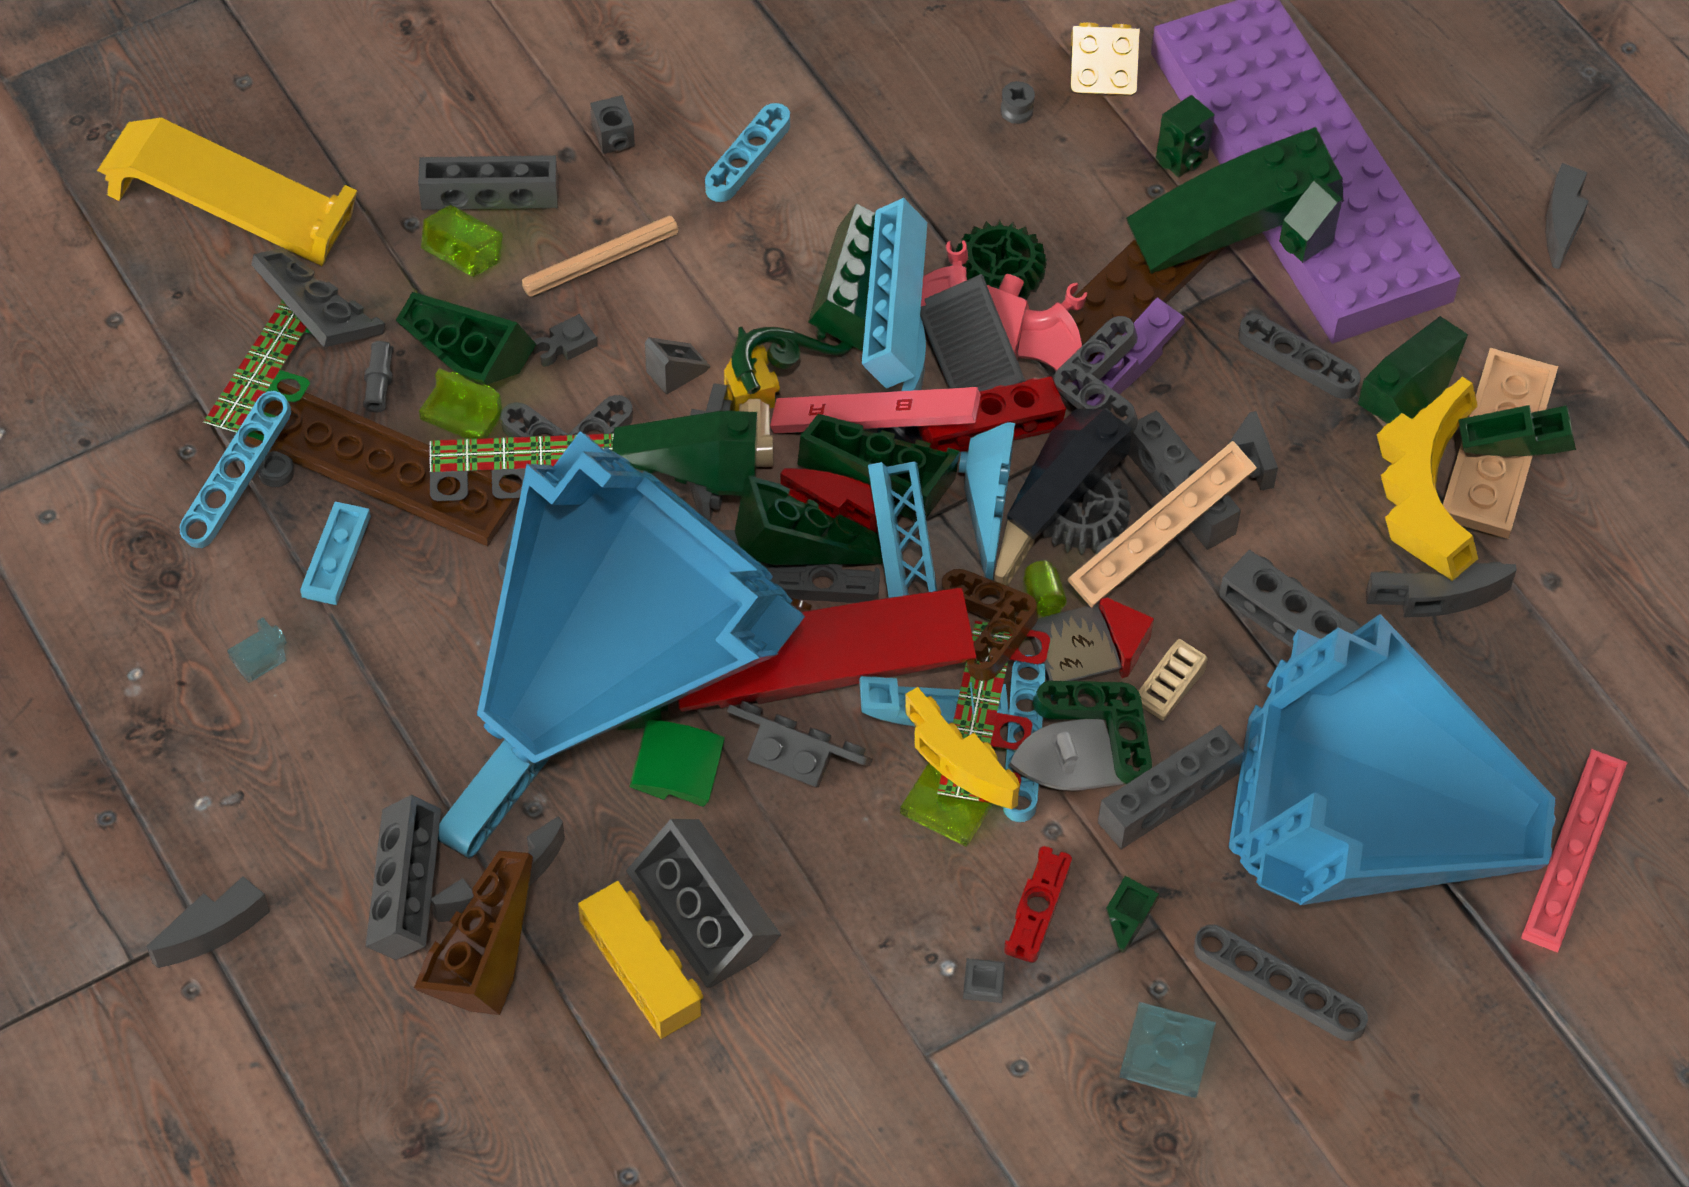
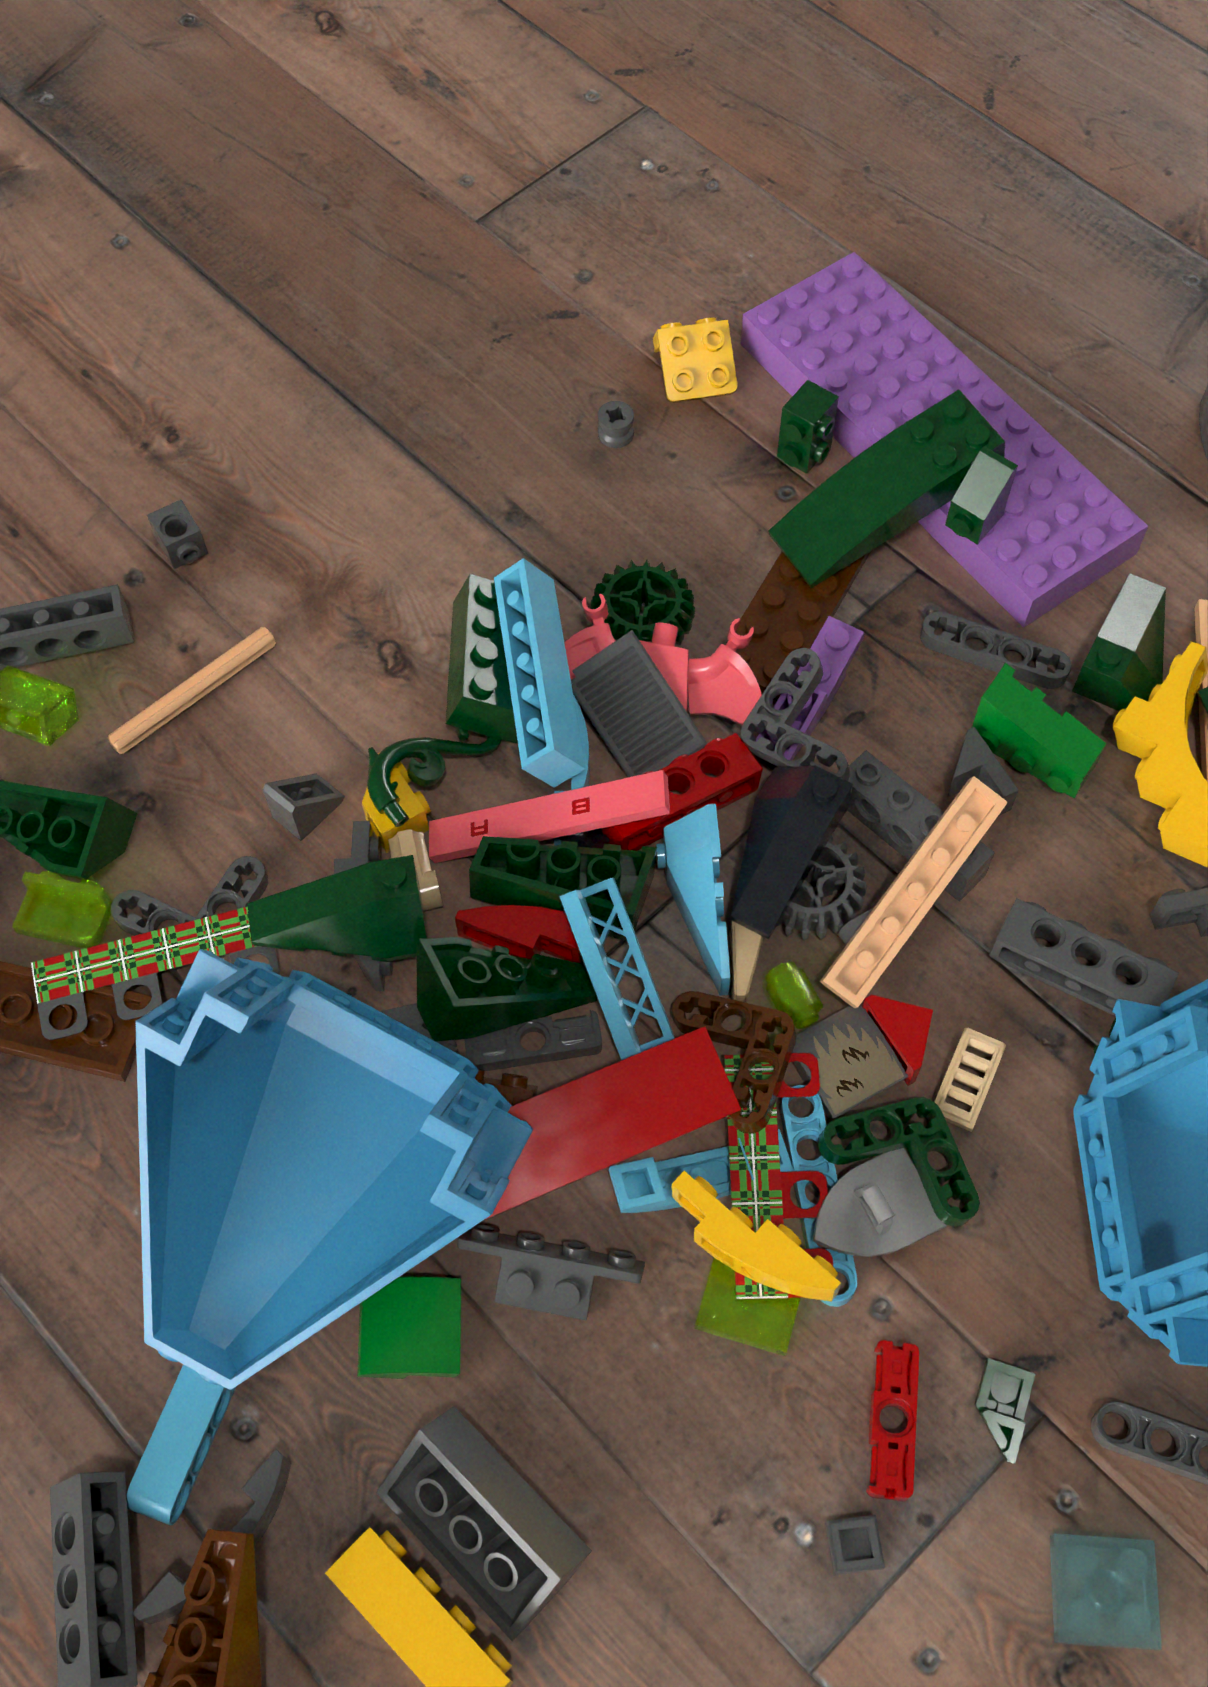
camera: 10 degrees left, 5 degrees up
dark grey plate [532,314,598,367] -> none
medium azure beam [705,103,790,202] -> none
dark grey brick [1098,725,1244,850] -> none
none -> green wedge [972,663,1107,798]

